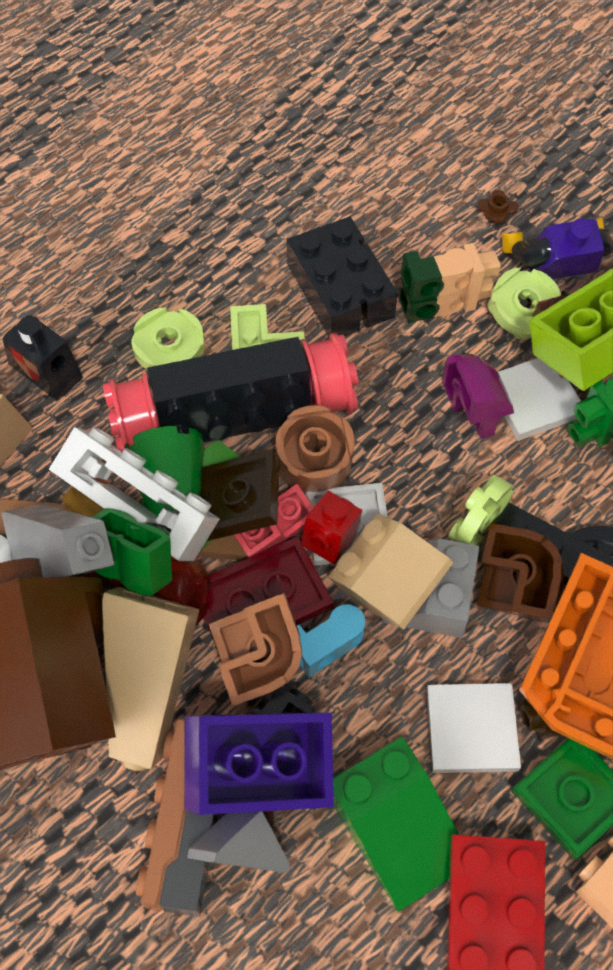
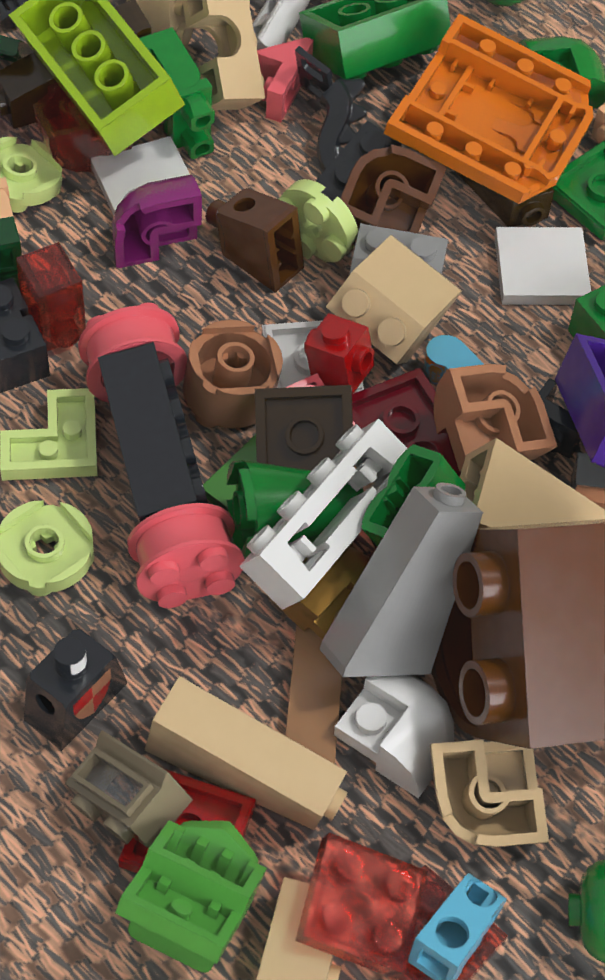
camera: 95 degrees left, 5 degrees down
none -> clear red brick [16,242,86,351]
none -> reddish brown torso [205,188,304,293]

